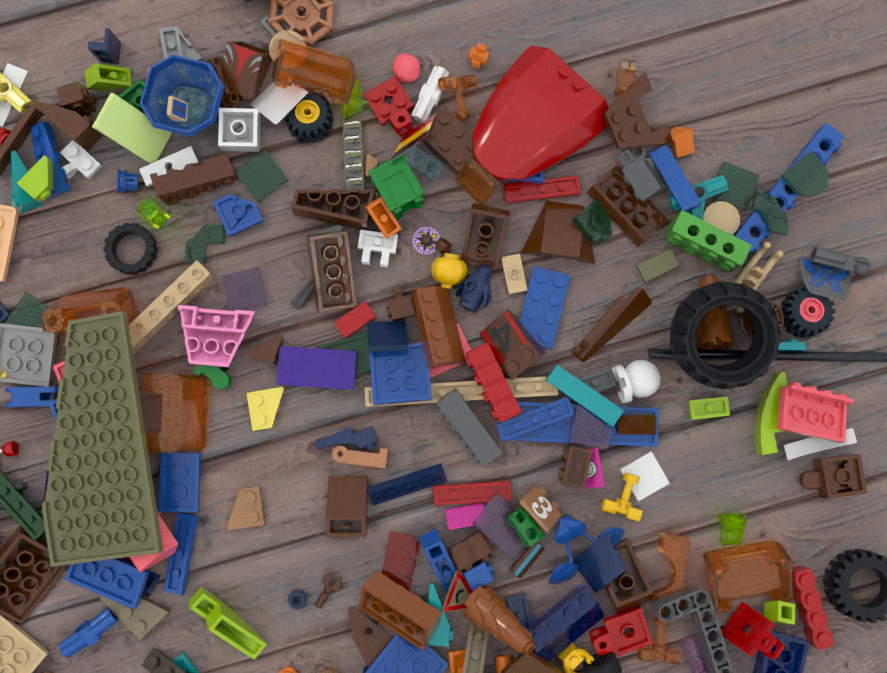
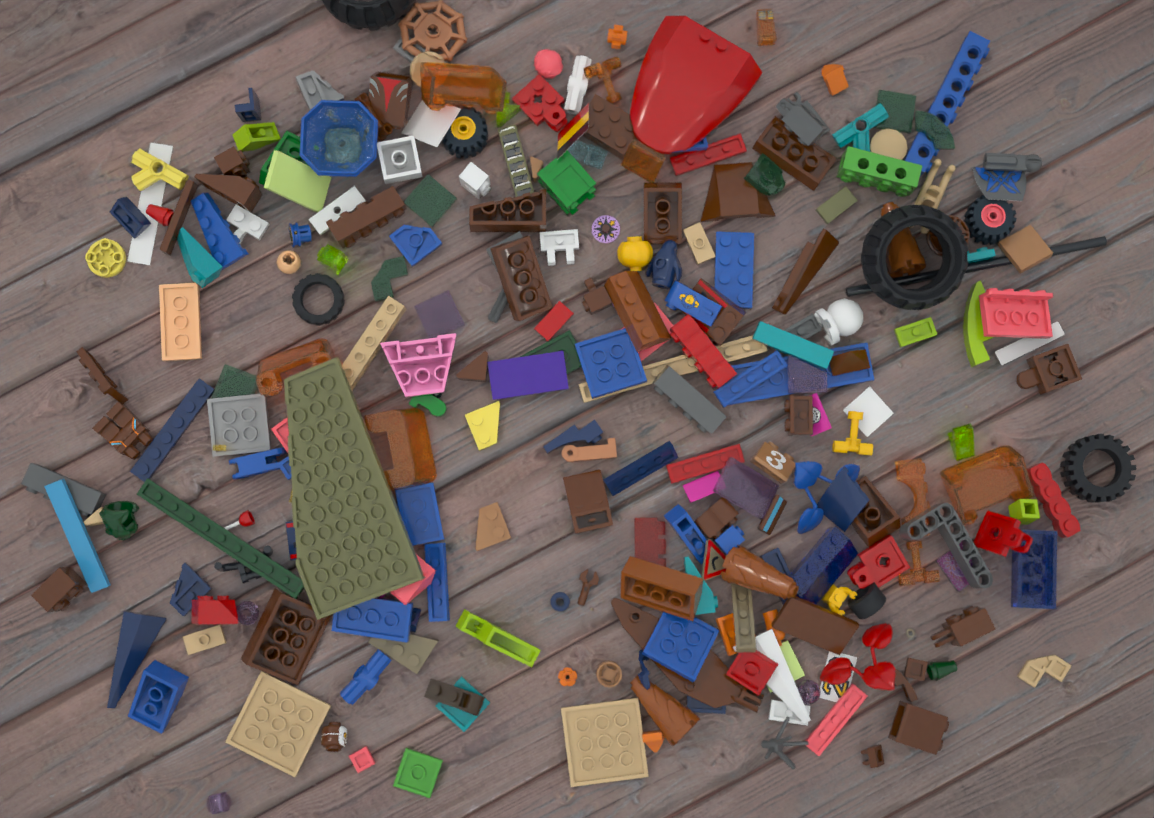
camera: 15 degrees left, 0 degrees up
lime slope [17,155,54,202] -> none
slope [167,96,188,122] -> none
orange slope [365,196,402,239] -> none
dark blue tile [367,321,408,352] -> none
reddish brown plate [434,237,452,254] -> none
green leg [507,507,544,547] -> none
reddish brown wing [603,72,673,149] -> none
blue tile [649,145,702,212] -> none
clear green tile [781,151,829,197] -> none
none -> light nougat piece [277,250,301,274]
none -> white brick [459,162,491,199]
none -> blue door [664,280,722,327]
none -> medium nougat tile [998,225,1053,274]

